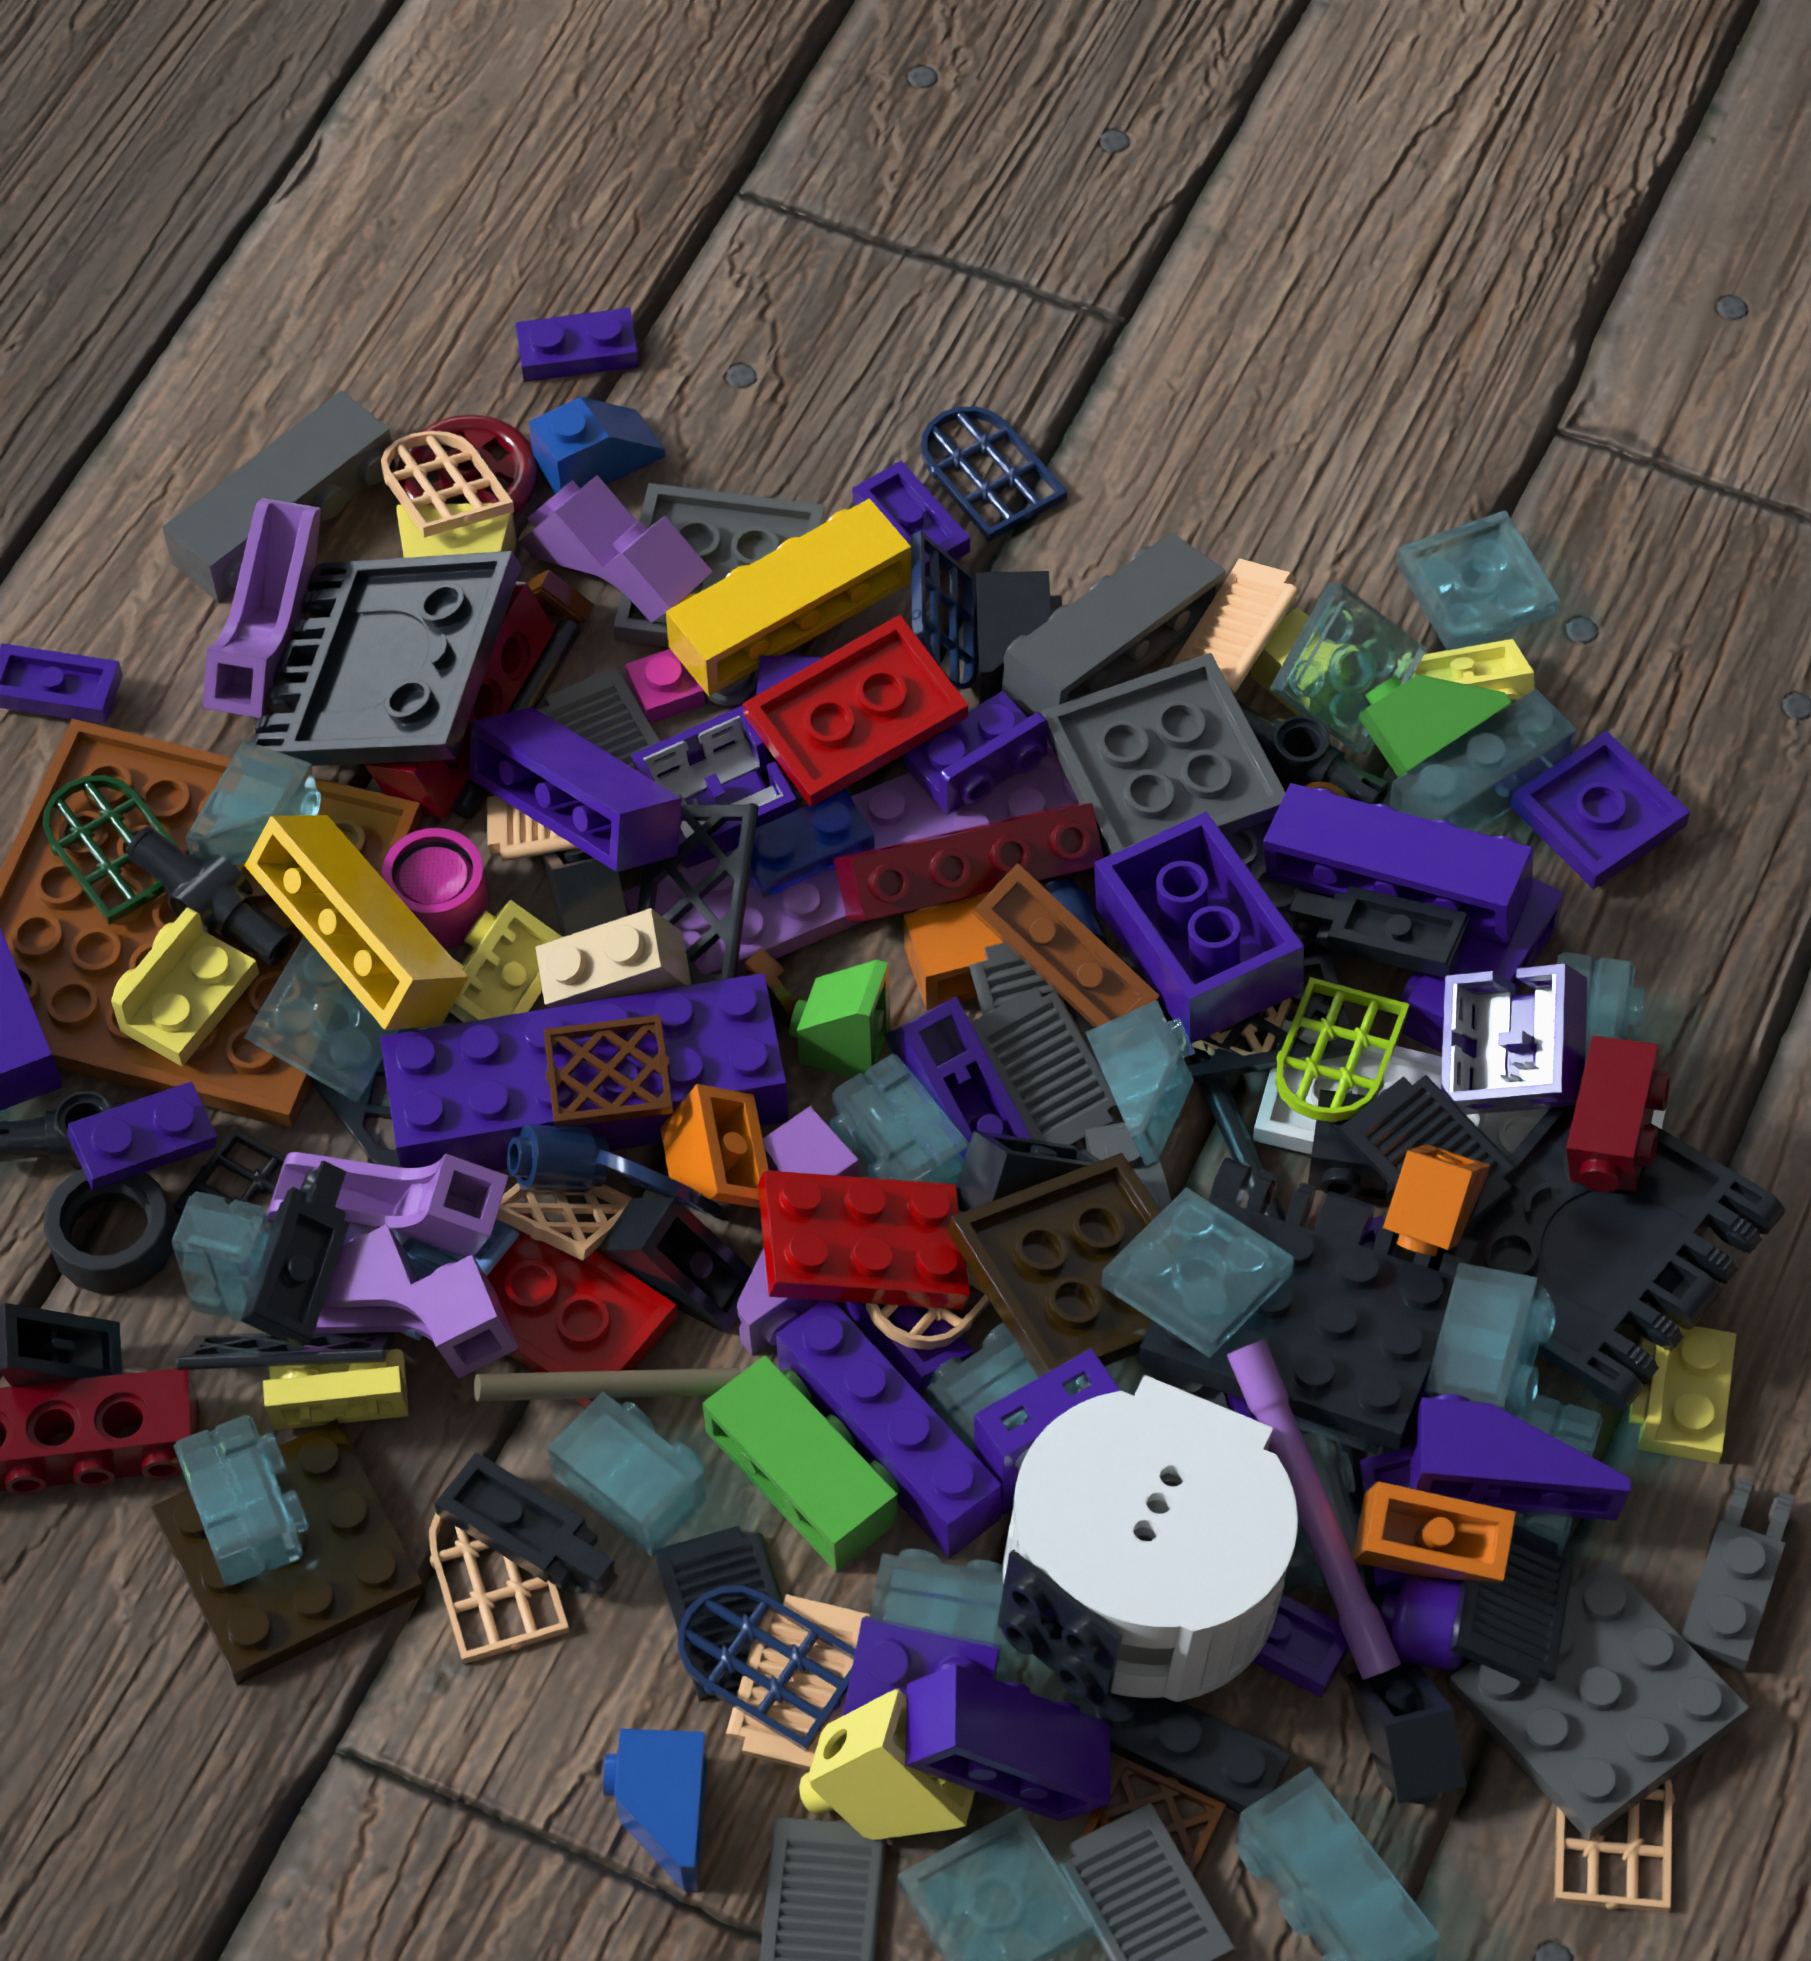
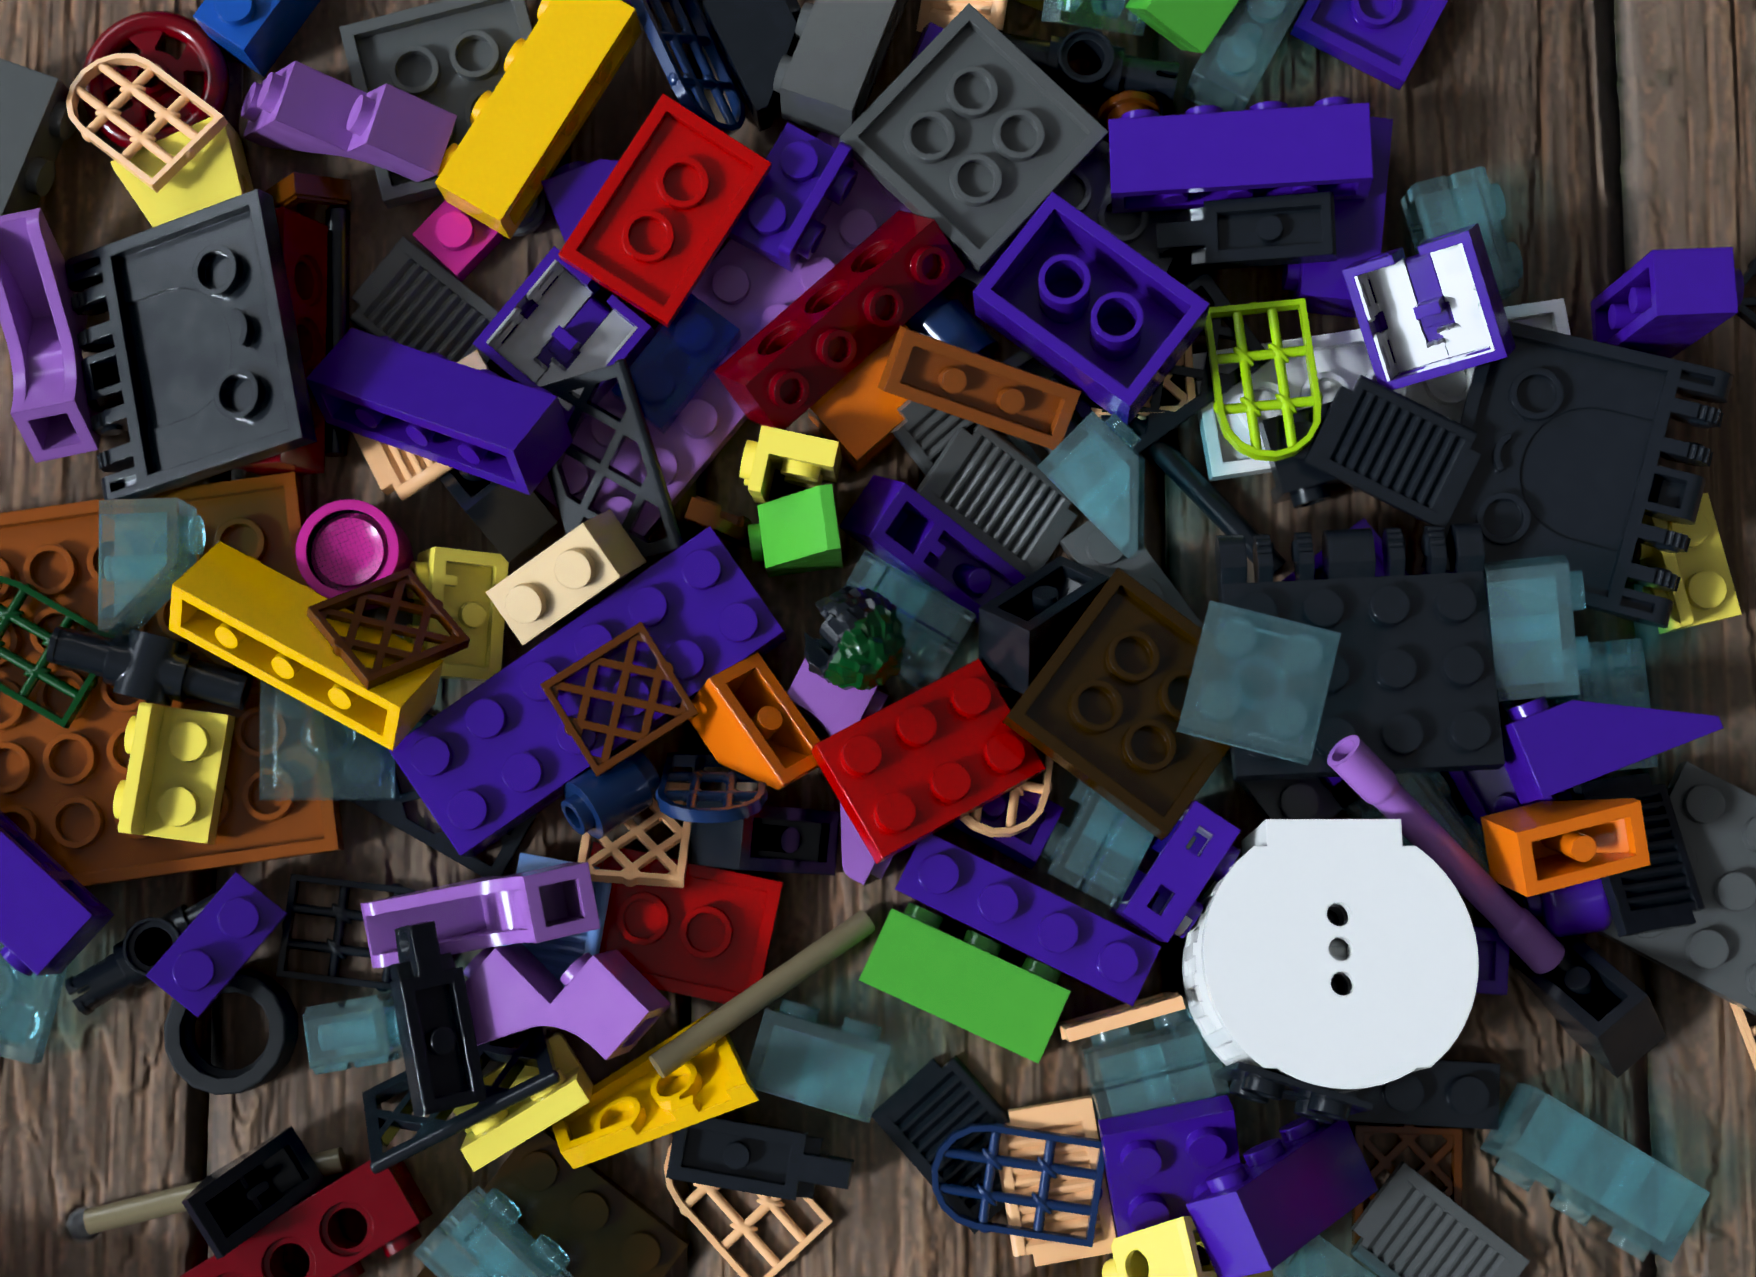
camera: 25 degrees left, 25 degrees up
orange slope [1383,1144,1491,1256] -> none
dark red brick [1566,1035,1670,1192] -> none
none -> reddish brown window [307,568,470,690]
none -> yellow wing [552,1010,759,1169]
none -> light yellow bracket [739,425,842,504]
none -> piece [804,586,906,690]
none -> light nougat window [1057,991,1186,1042]
none -> dark purple brick [1590,247,1744,358]

